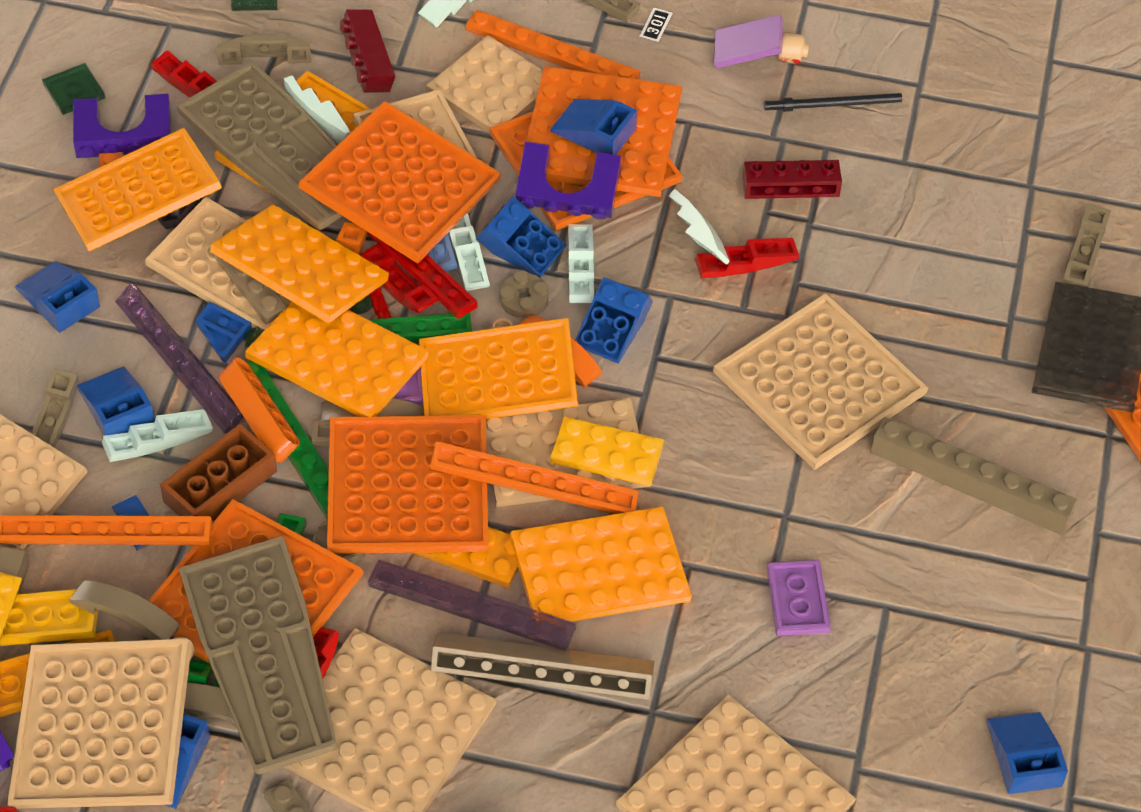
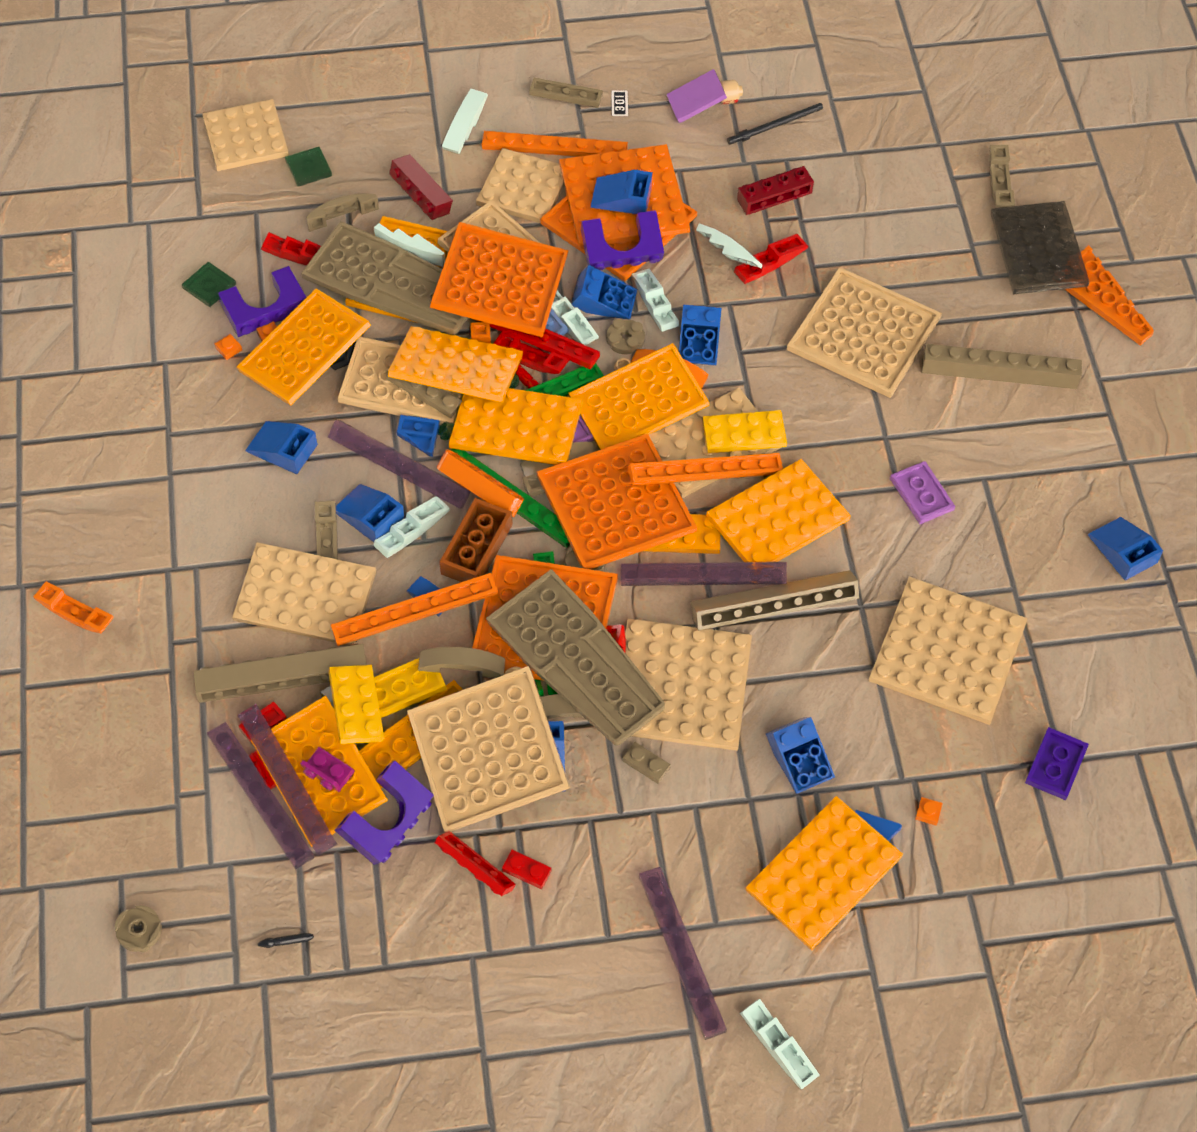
camera: 20 degrees left, 5 degrees up
none -> orange plate [214,334,242,360]

